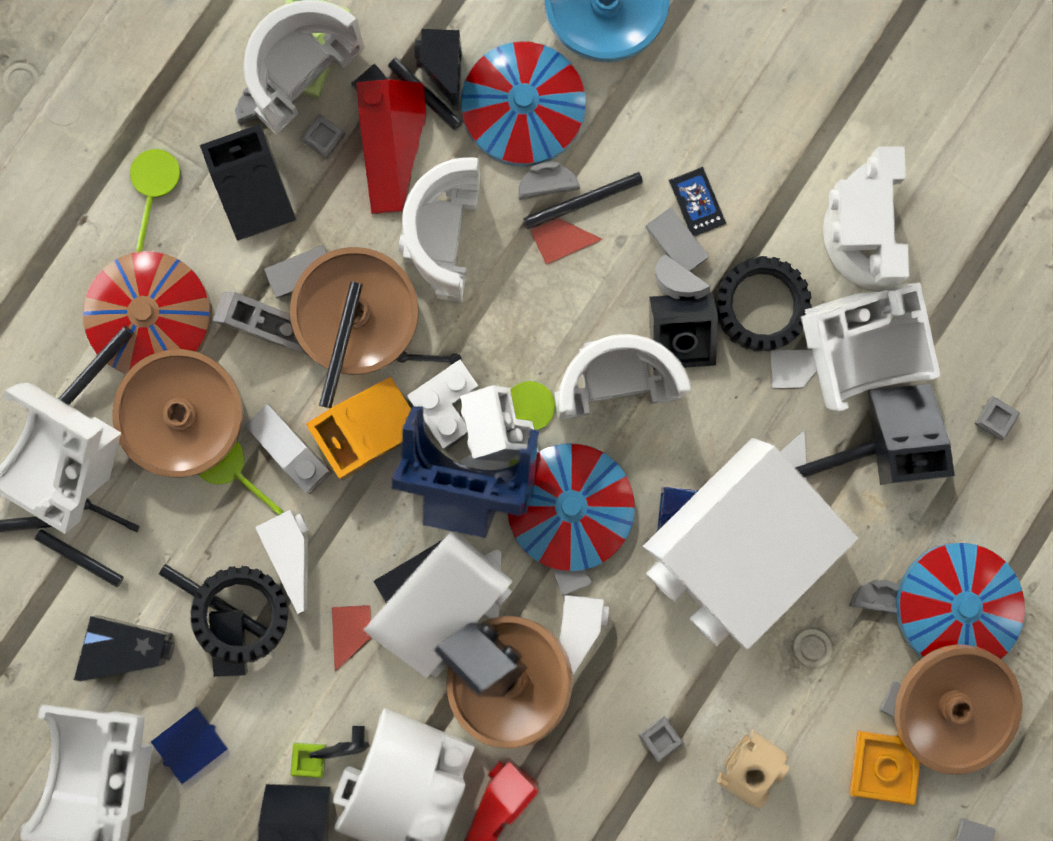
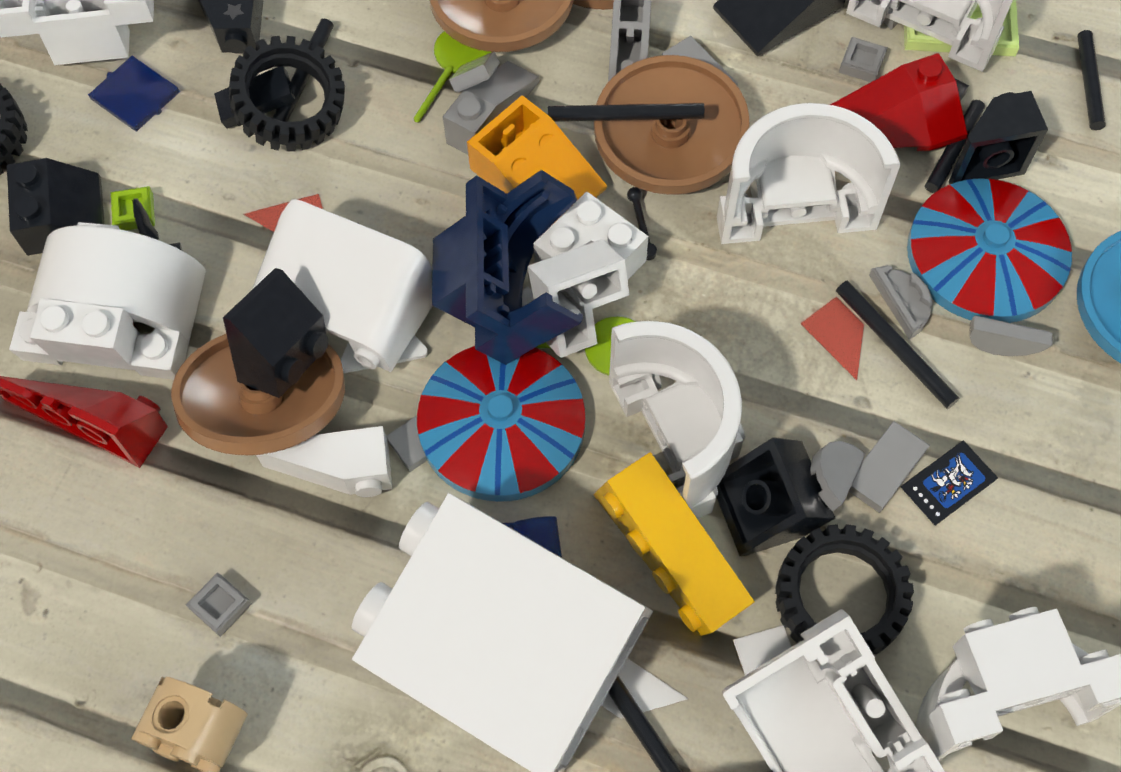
camera: 80 degrees right, 20 degrees down
white slope [255,510,309,614] -> none
none -> light grey tile [449,51,500,92]
none -> yellow wedge [593,451,755,636]
none -> light grey tile [969,316,1053,356]

